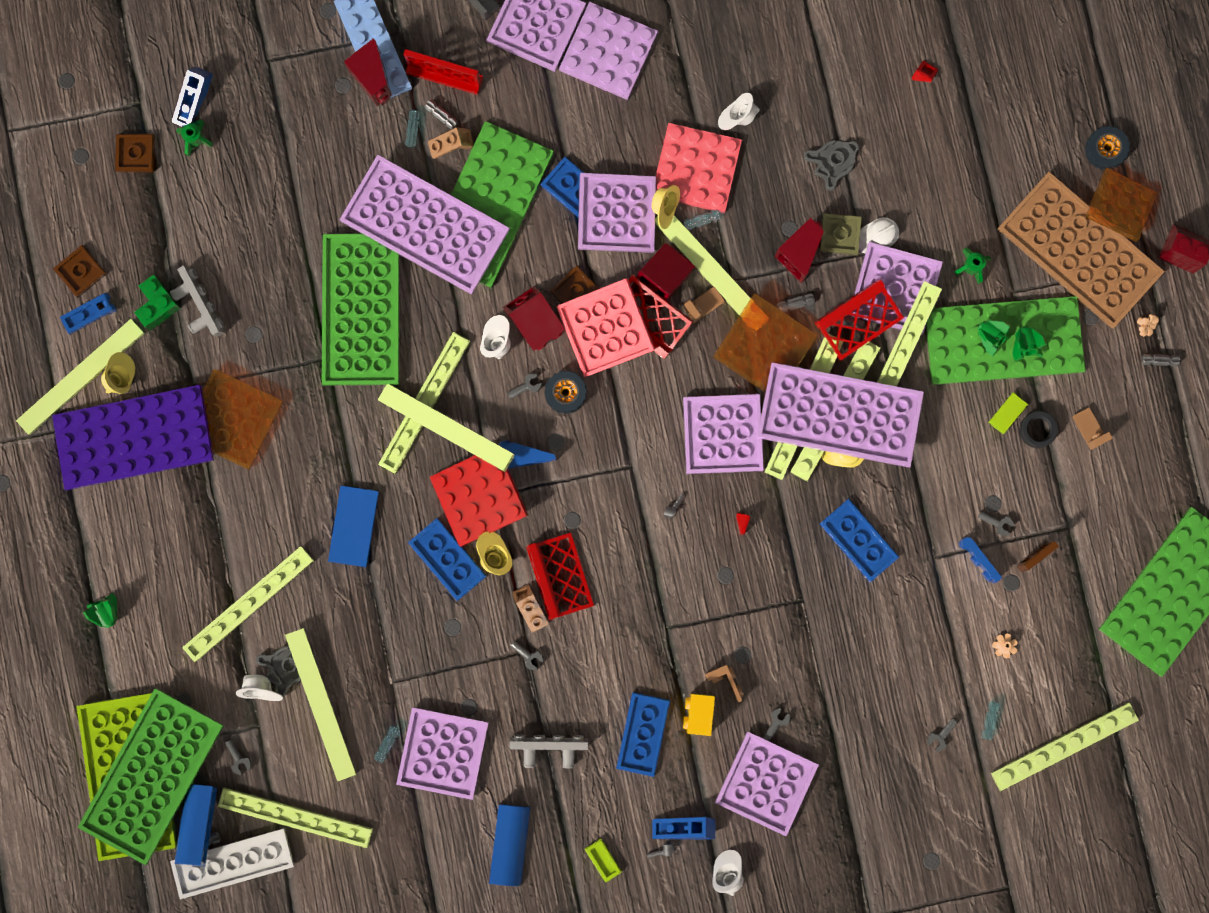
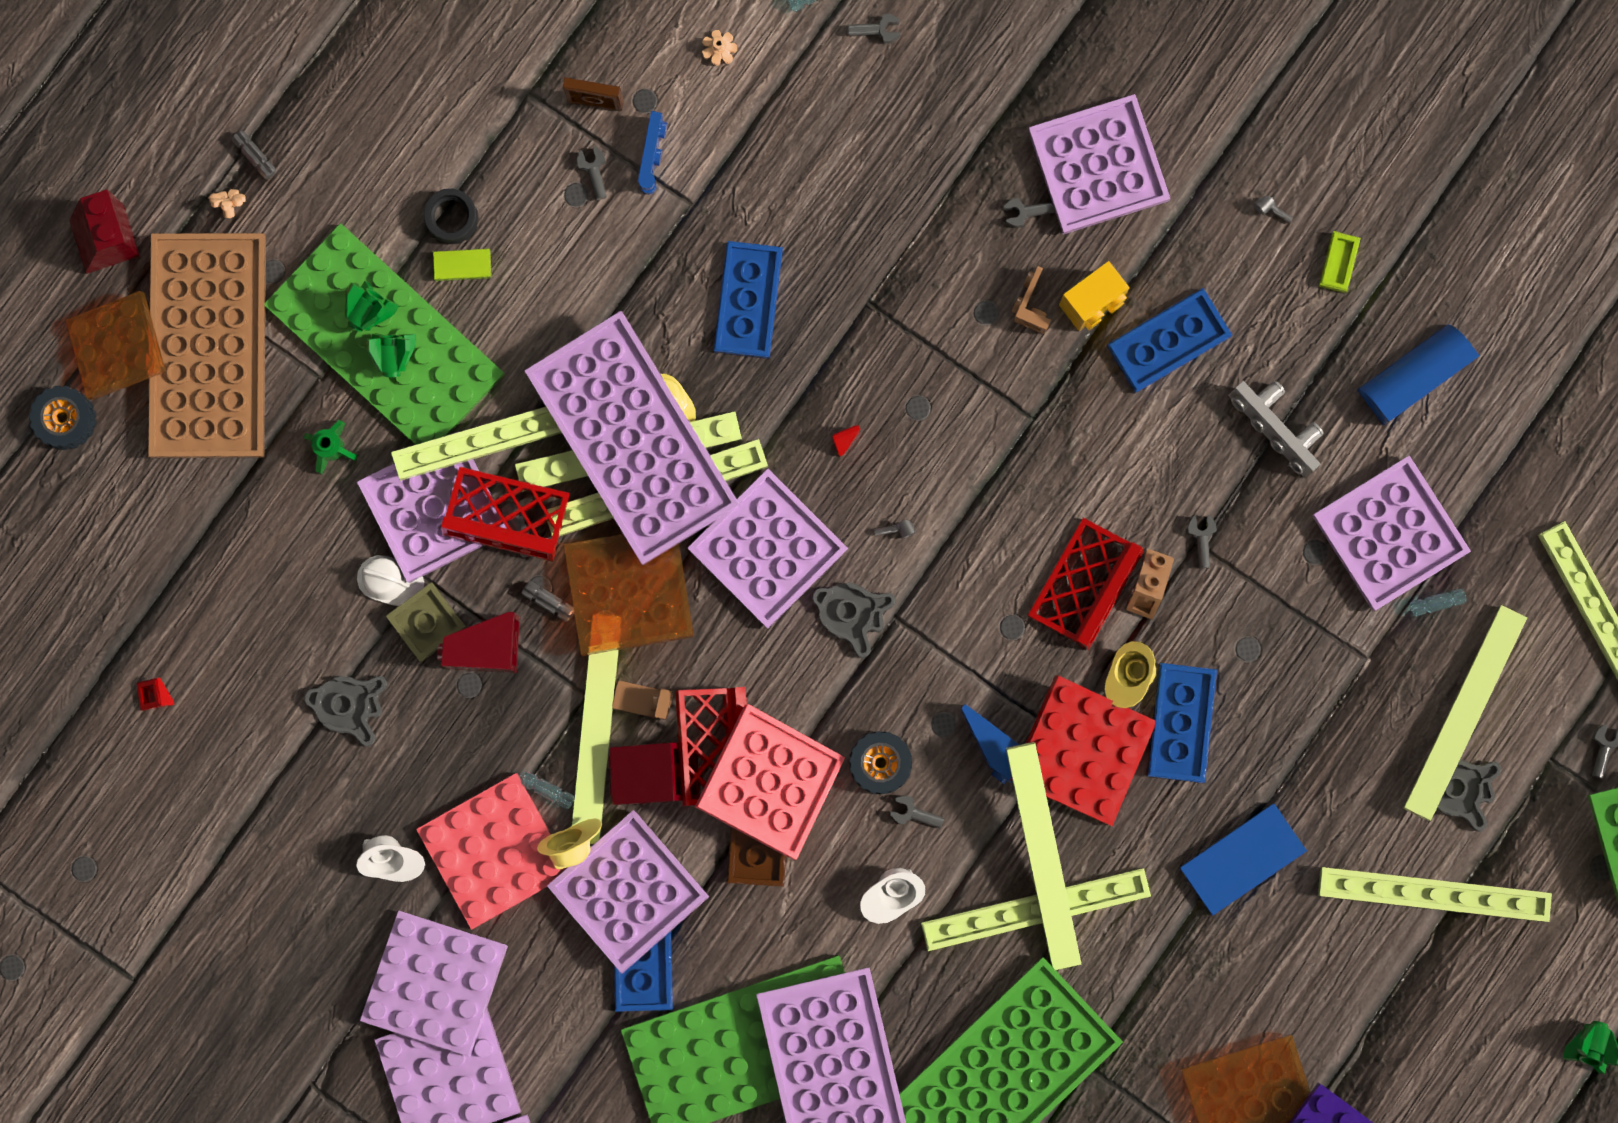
camera: 135 degrees left, 0 degrees up
white piece [236,675,283,701] -> none
dark red slope [502,286,565,351] -> none
blue slope [652,817,715,840] -> none
white piece [712,850,744,896] -> none
medium nougat bracket [1072,408,1113,450] -> none
none -> lavender plate [360,911,508,1057]
none -> dark grey tile [812,583,896,658]

